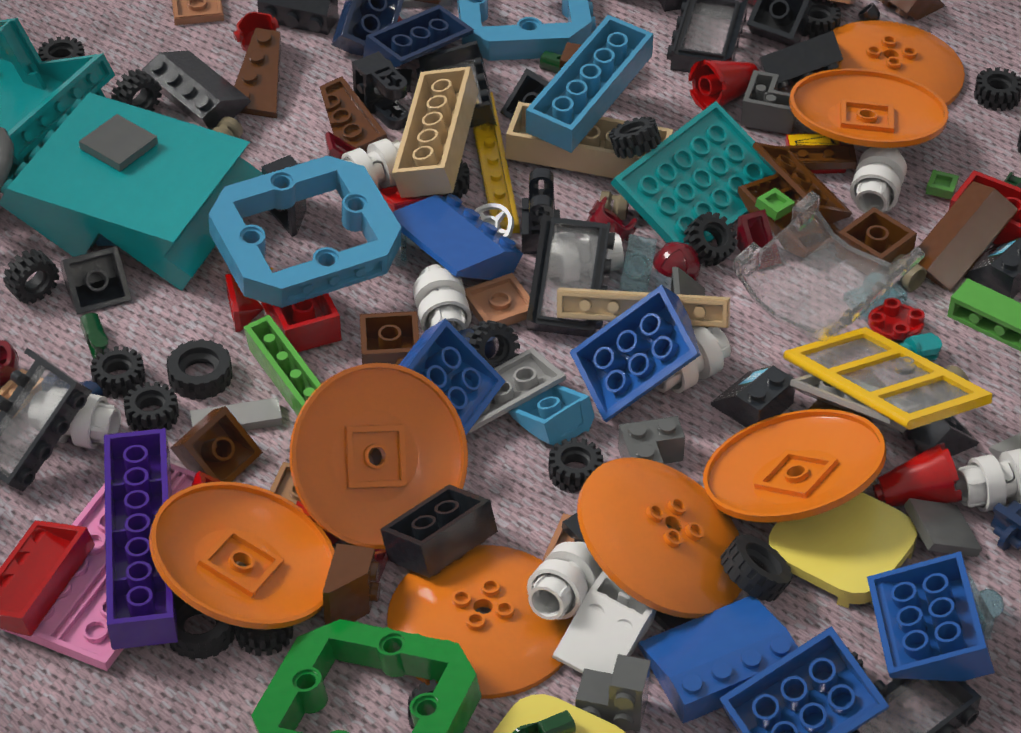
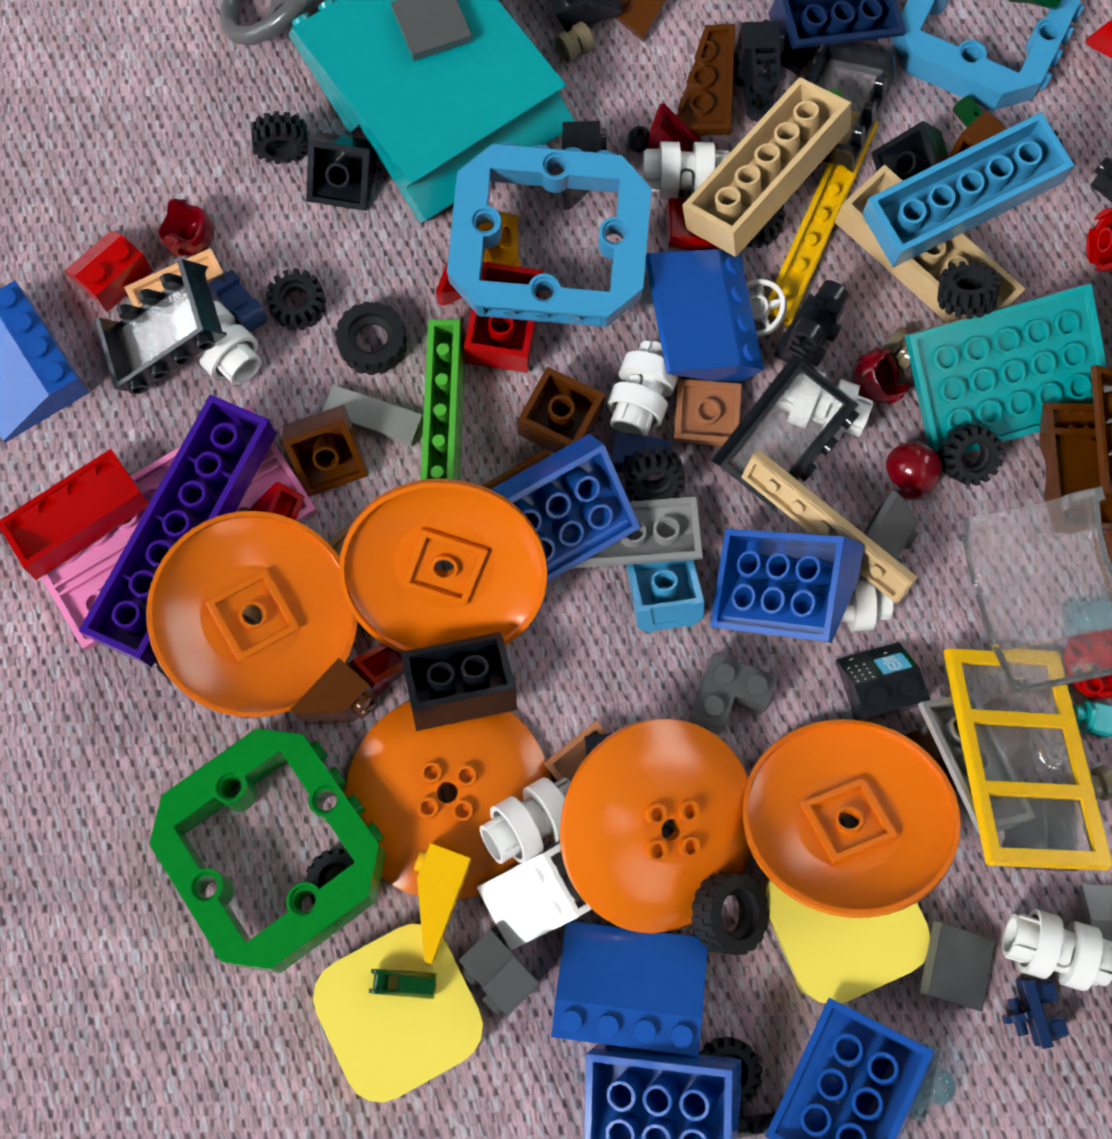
camera: 30 degrees right, 30 degrees up
dark green bar [80,313,108,359] -> none
black tyre [123,382,179,431] -> none
black tyre [548,438,603,493] -> none
clear light blue tile [619,234,657,292] -> none
dark red slope [736,209,780,270] -> none
bright green plate [755,188,795,221] -> none
red cone [873,442,962,507] -> none
none -> yellow slope [414,843,471,965]

